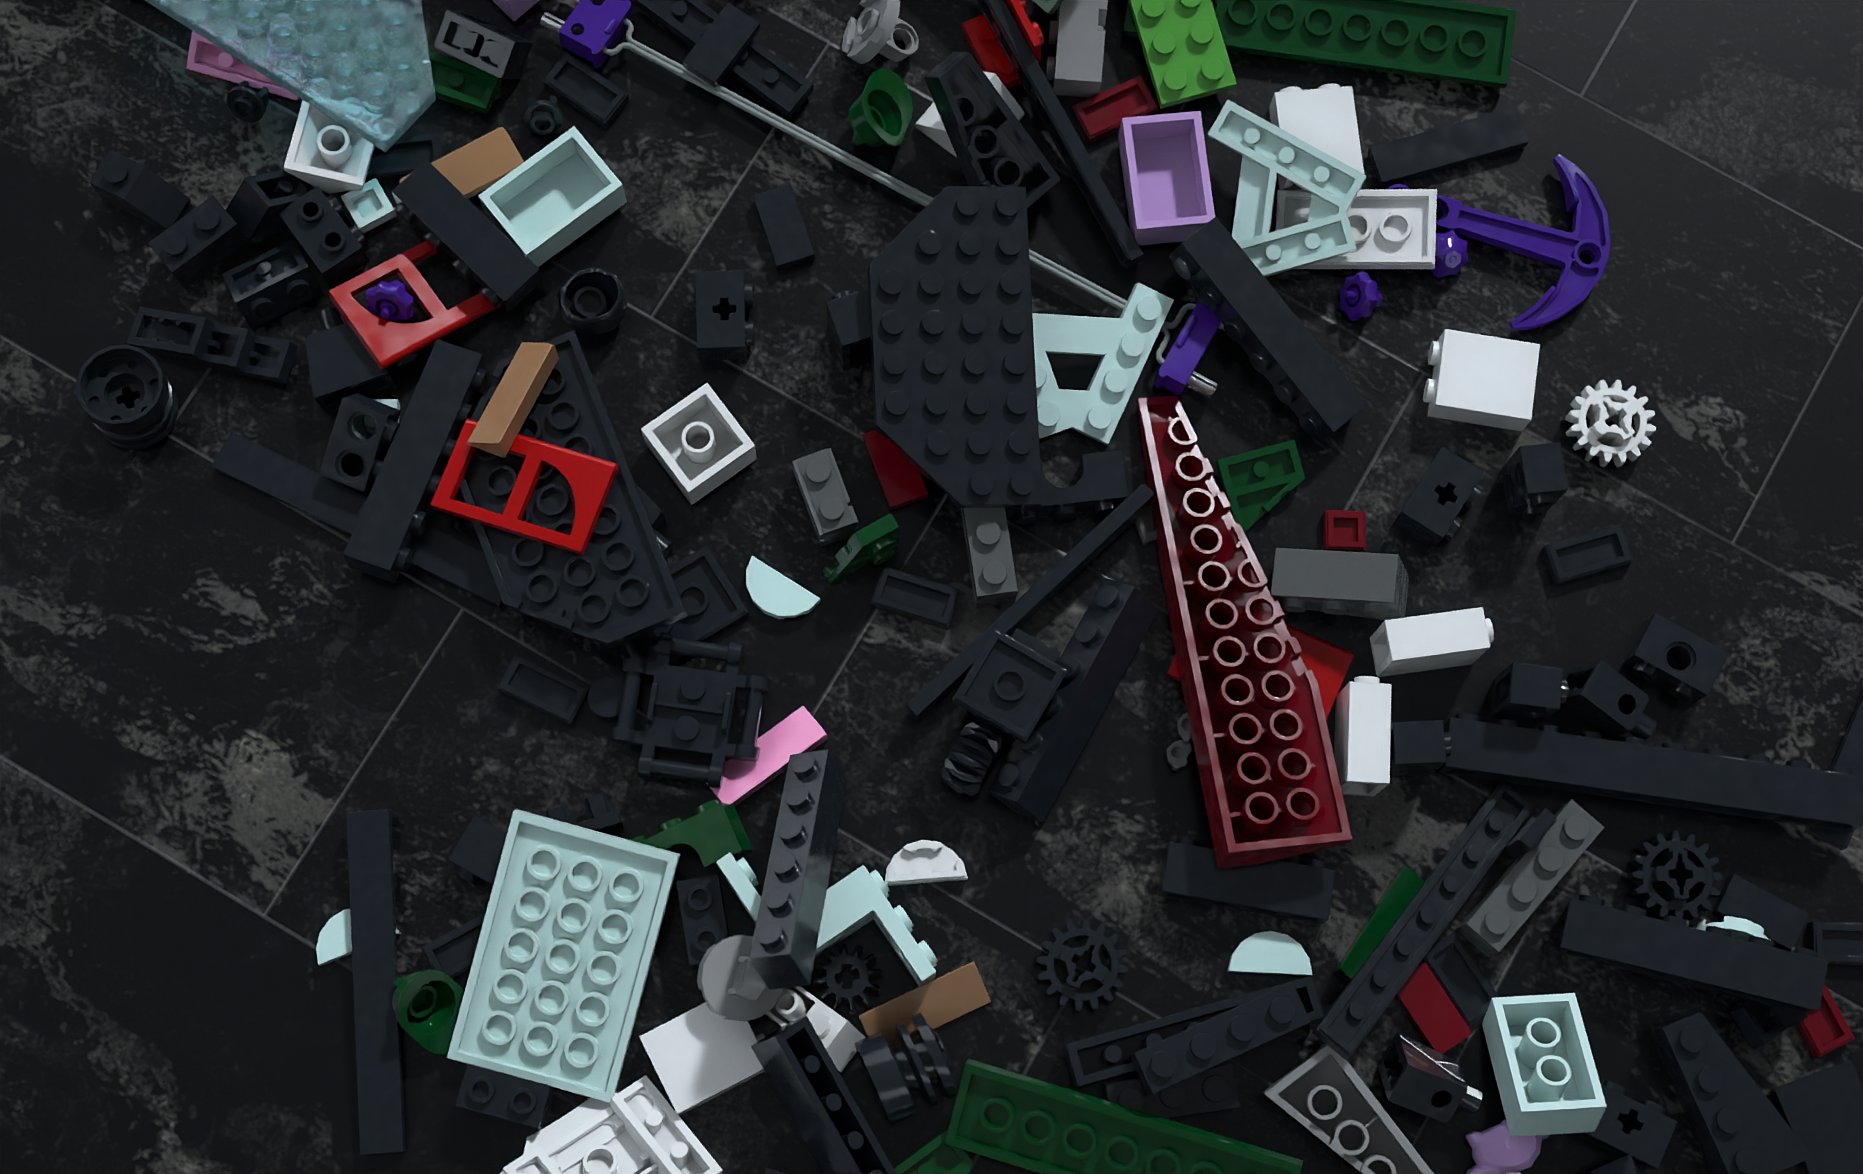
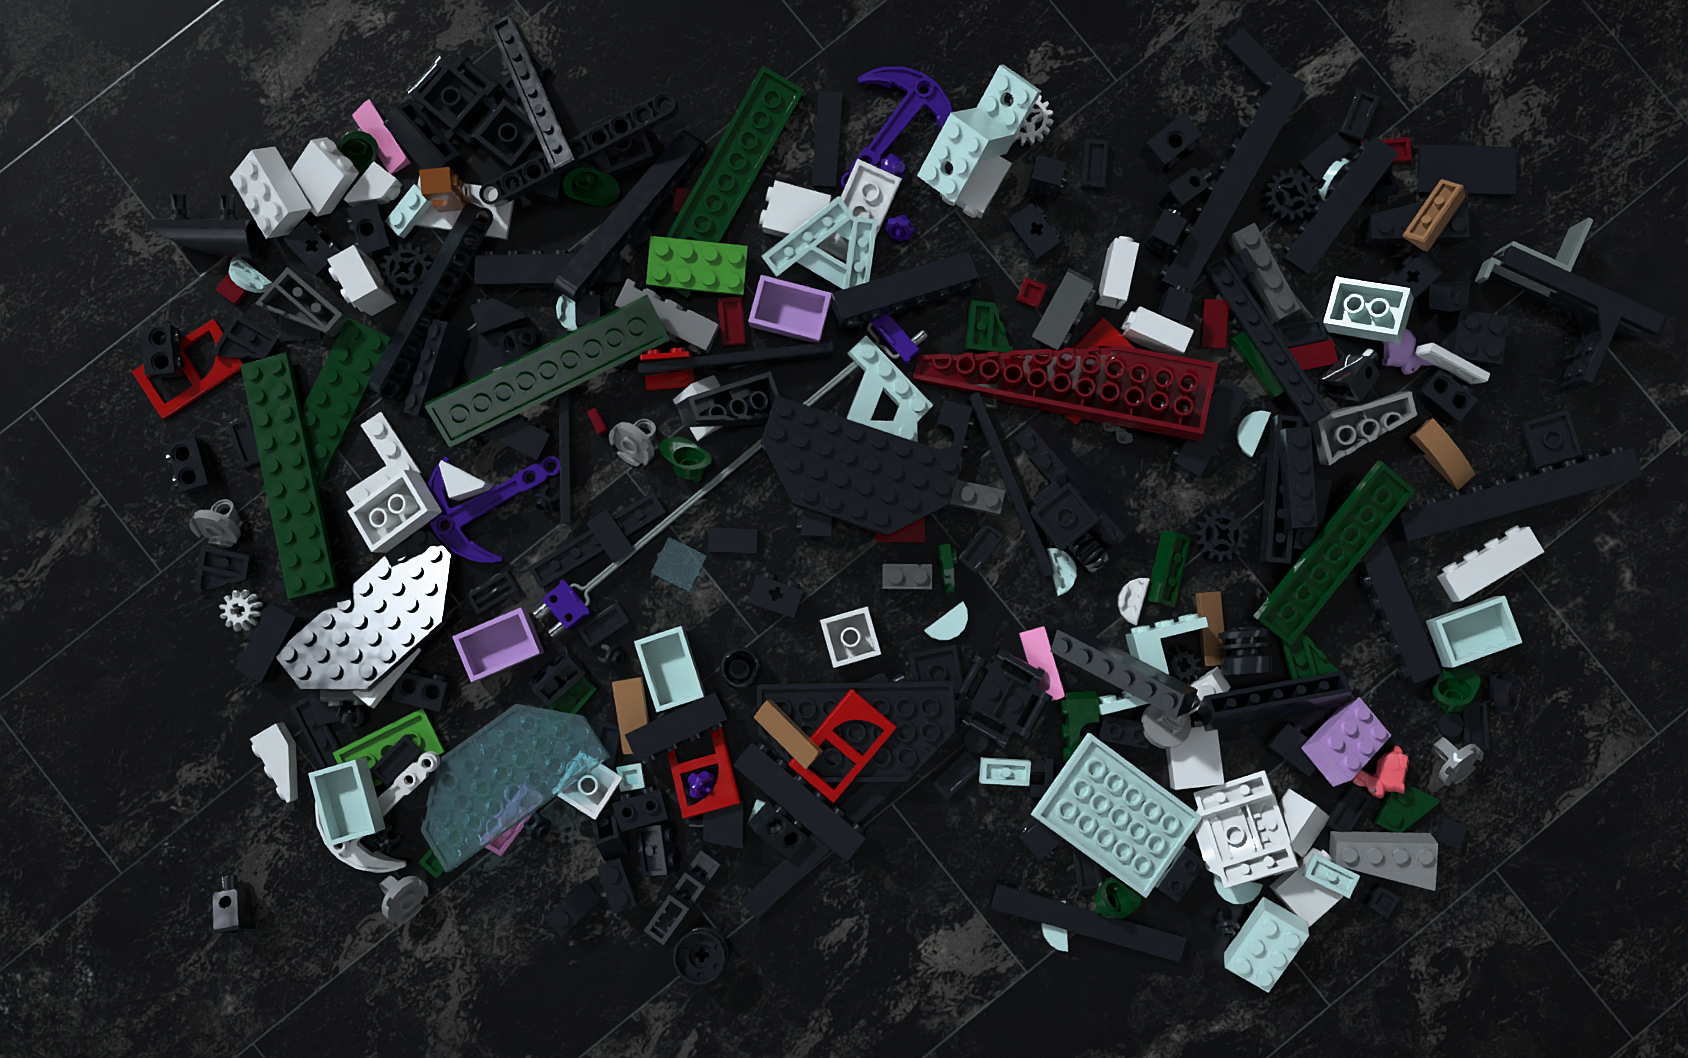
camera: 65 degrees left, 10 degrees up
none -> clear light blue piece [651,537,707,592]
none -> light aqua bracket [917,65,1042,203]
none -> light aqua plate [979,757,1031,786]
none -> light aqua tile [1046,548,1077,596]
none -> dark green slope [1146,530,1192,608]
none -> dark red tile [1200,299,1228,350]
none -> medium nougat slope [1403,179,1465,252]

